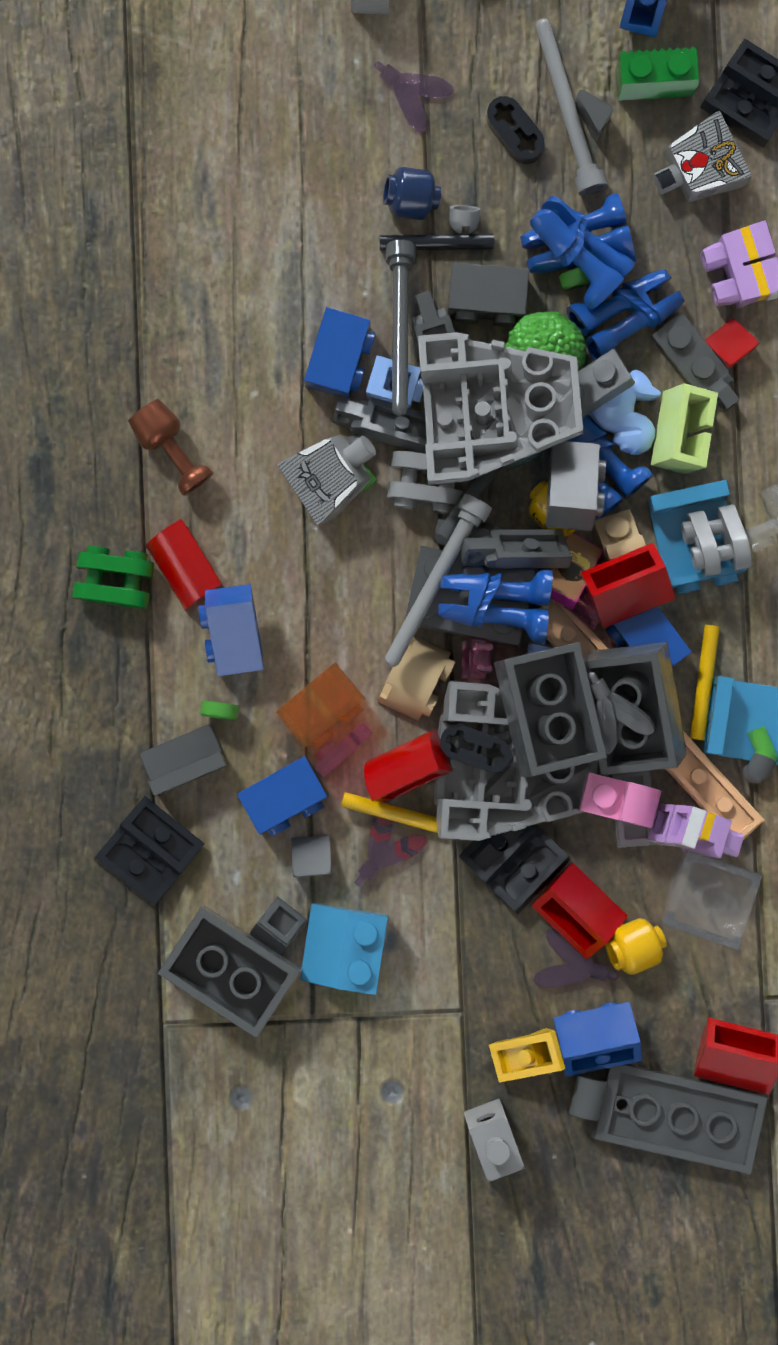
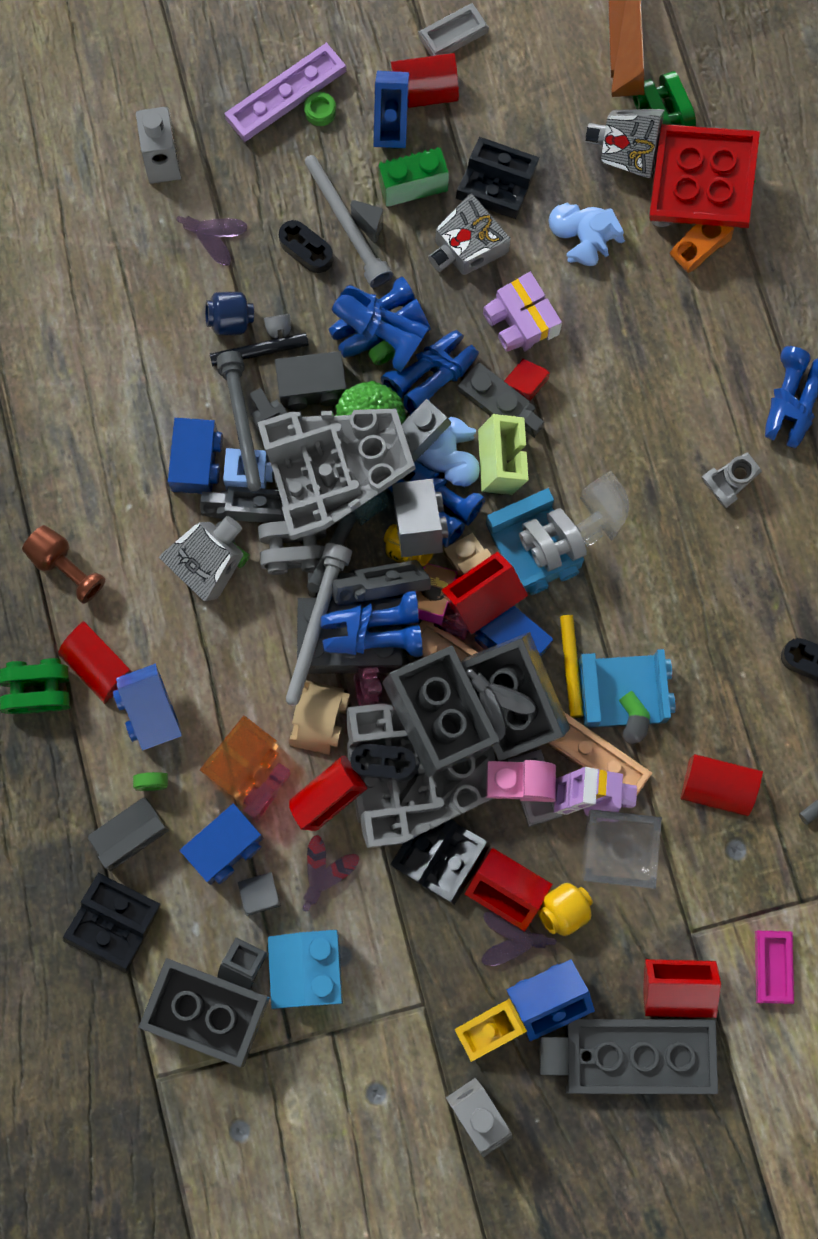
camera: 15 degrees left, 10 degrees down
yellow bar [340,792,438,833] -> none

